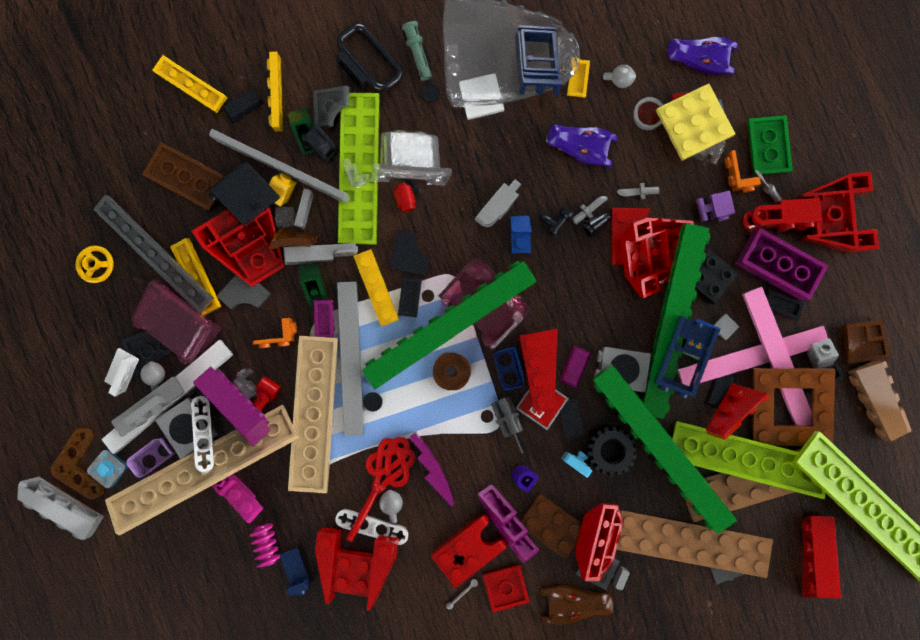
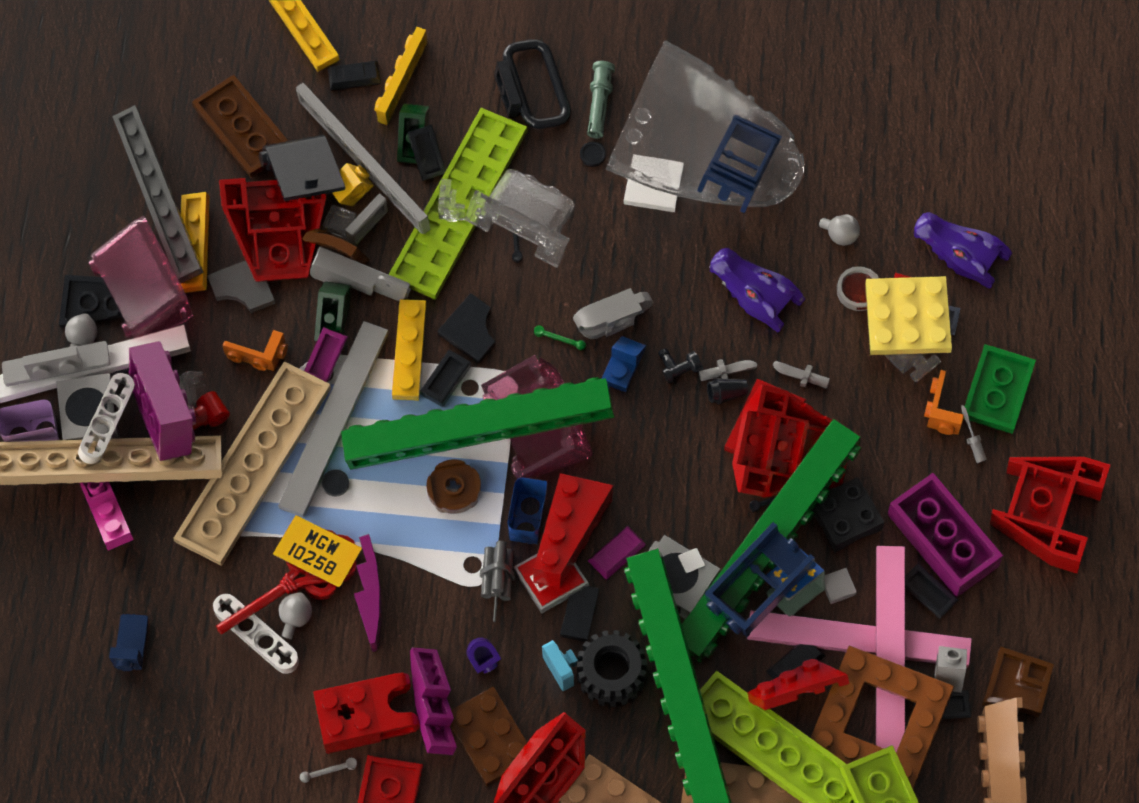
camera: 30 degrees right, 20 degrees down
yellow piece [75,246,114,283] -> none
white panel [104,348,139,396] -> none
dark pink piece [249,523,280,568] -> none
dark grey tile [313,85,349,129] -> none
red wedge [315,527,399,611] -> none
red brick [393,183,416,213] -> none
yellow tile [567,58,590,98] -> none
medium lavender brick [696,191,735,222] -> none
red brick [741,198,822,232] -> none
none -> yellow sticker [273,515,362,587]
none -> green hinge [534,325,586,351]
none -> white sticker [678,548,705,573]

